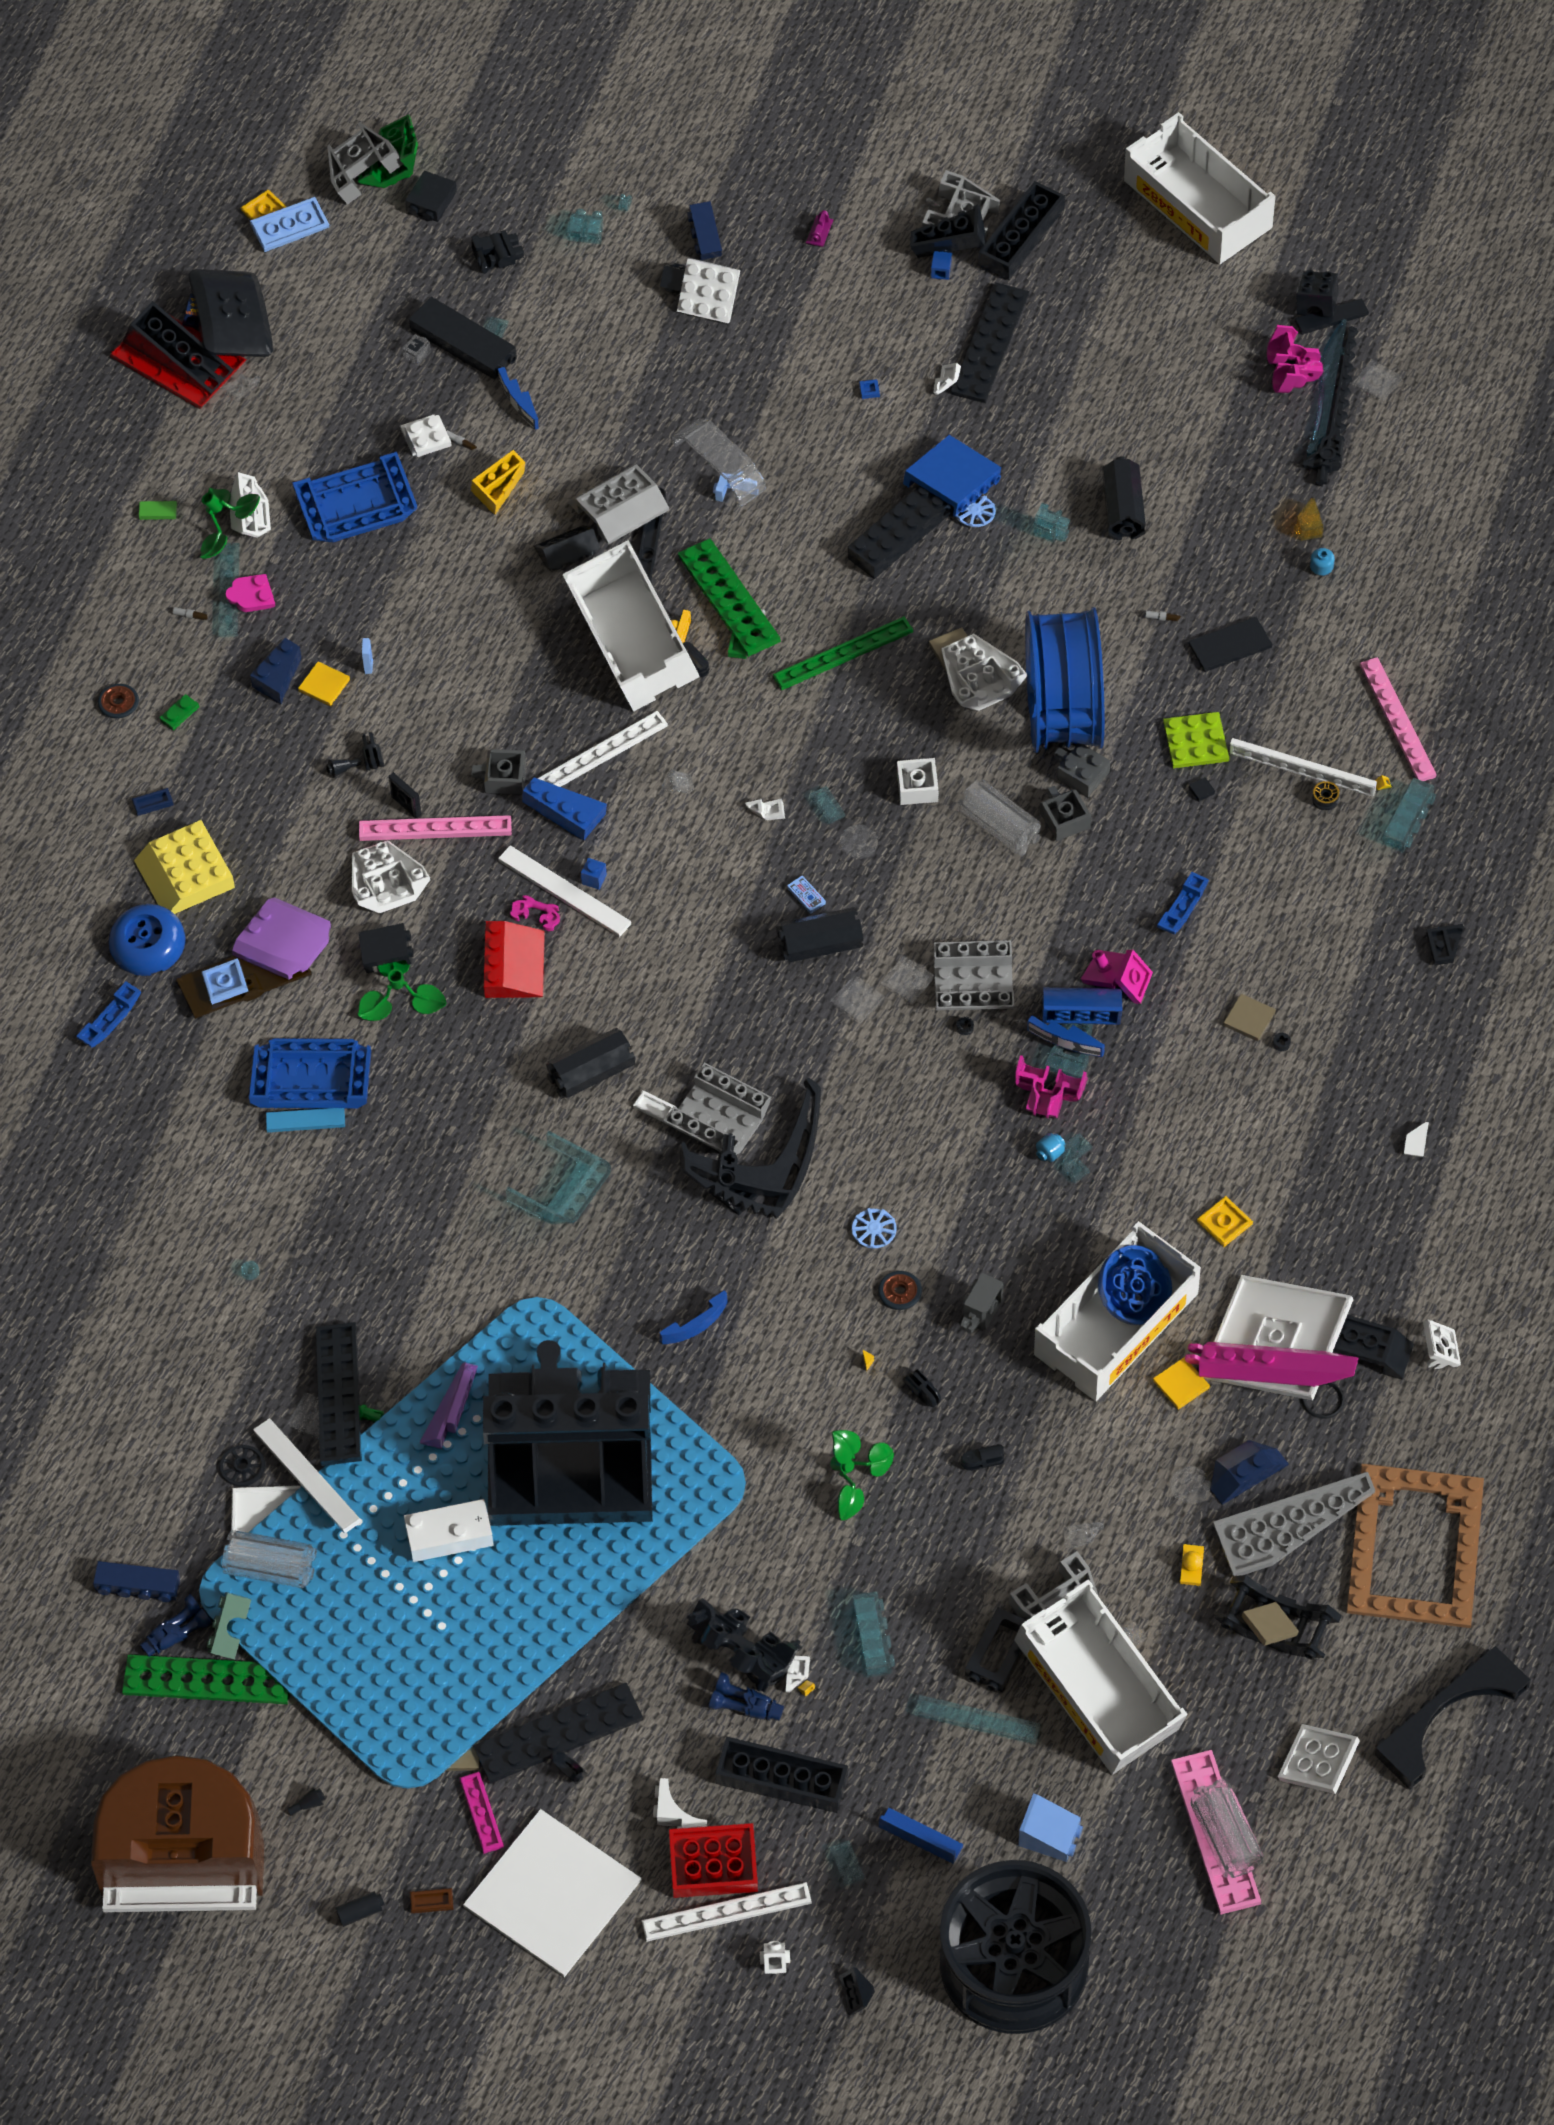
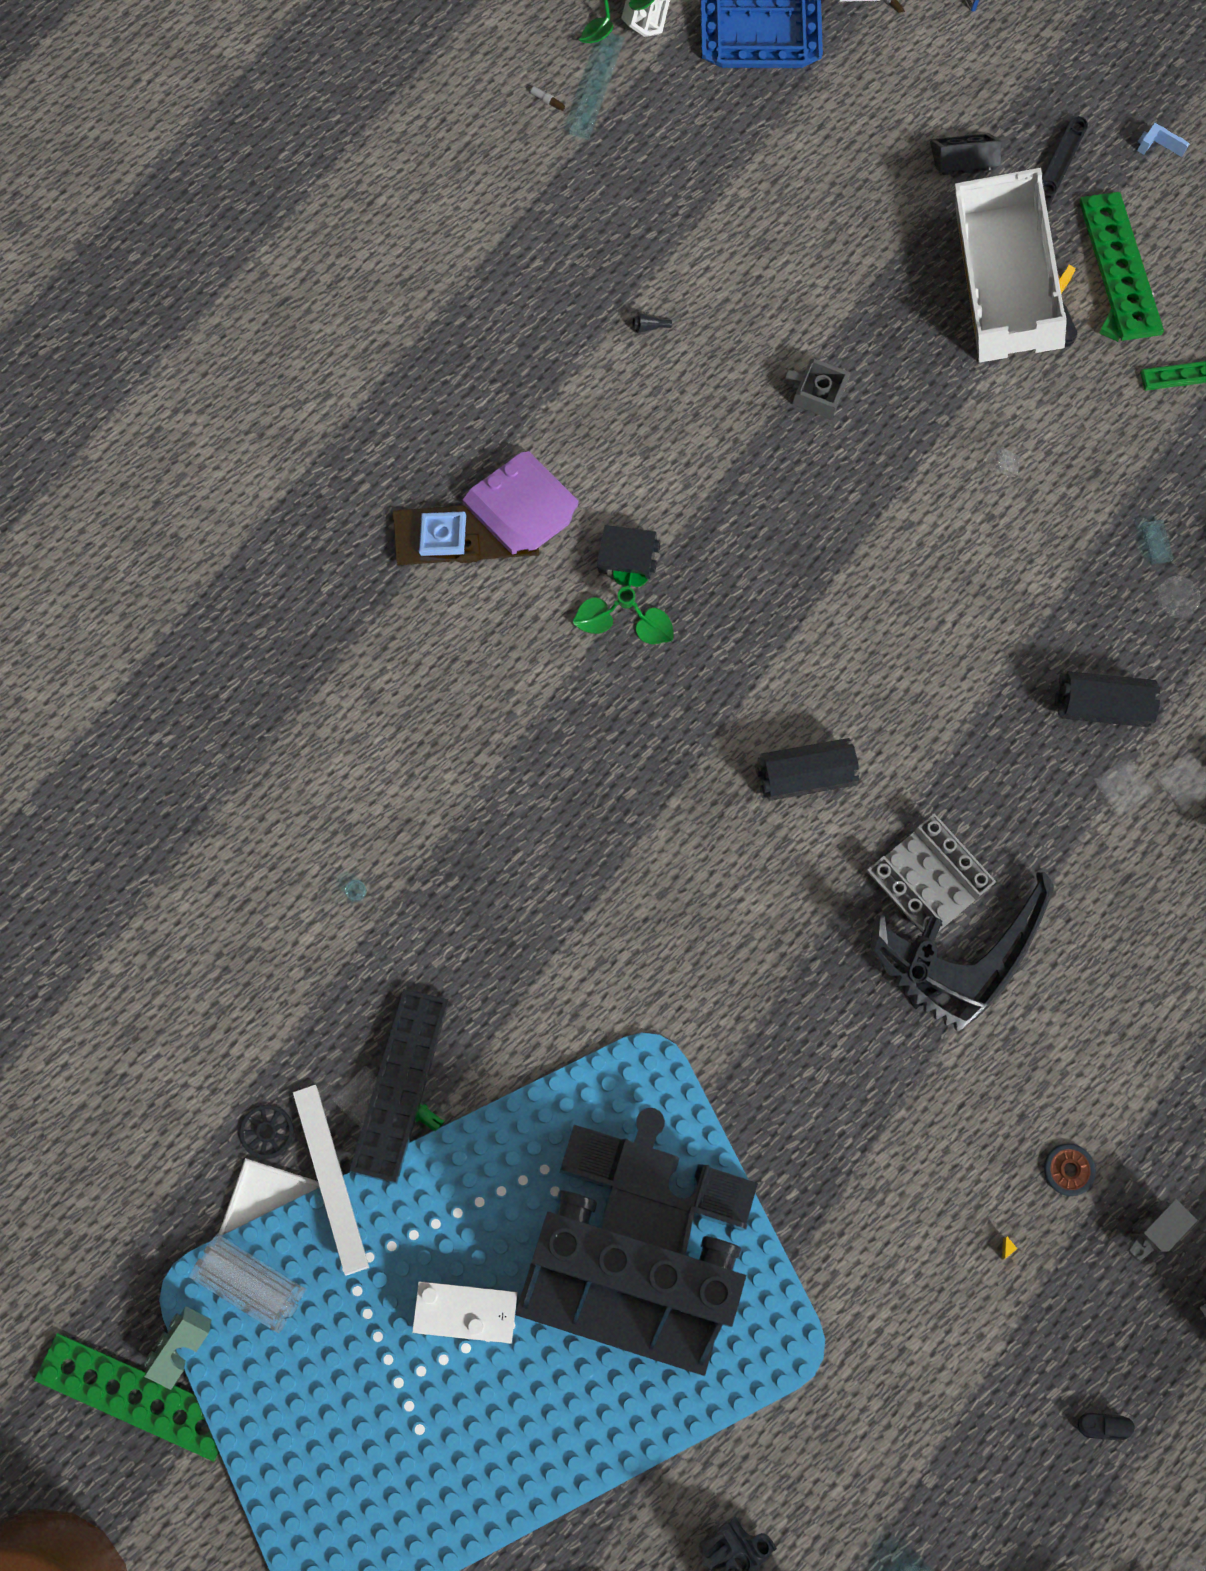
camera: 10 degrees right, 15 degrees up
blue slope [76,981,141,1048] -> none
dark blue brick [93,1561,181,1602] -> none
copper wheel [98,684,139,718] -> none
blue brick [109,904,186,976] -> none
dark blue tile [132,788,174,816] -> none
light yellow slope [134,820,235,914] -> none
dark blue piece [140,1594,212,1656] -> none
green plate [159,694,199,731] -> none
dark pink plate [225,574,275,612] -> none
blue slope [249,1038,371,1108] -> none
dark blue wedge [250,638,302,704] -> none
dark azure tile [266,1108,345,1133] -> none
yellow tile [298,662,350,706] -> none
white wedge [352,840,430,913] -> none
bright pink plate [359,815,512,841] -> none
light blue tile [362,638,373,674] -> none
black arm [362,732,384,771] -> none
black tile [389,772,422,818] -> none
medium lavender wedge [420,1362,478,1449] -> none
yellow wedge [471,450,525,515] -> none
slope [484,921,544,998] -> none
white tile [498,846,631,937] -> none
clear light blue windscreen [506,1131,611,1224] -> none
dark pink helmet [510,895,560,931] -> none
blue wedge [522,777,607,840] -> none
white tile [537,711,668,787] -> none
light grey slope [568,464,669,545] -> none
blue brick [581,858,607,890] -> none
white tile [633,1091,677,1122] -> none
blue slope [659,1290,727,1344] -> none
clear windscreen [672,418,766,509] -> none
white slope [746,799,785,820] -> none
light blue tile [787,876,826,914] -> none
green plant [830,1430,894,1521] -> none
light blue wheel [852,1208,896,1248] -> none
black arm [902,1369,941,1407] -> none

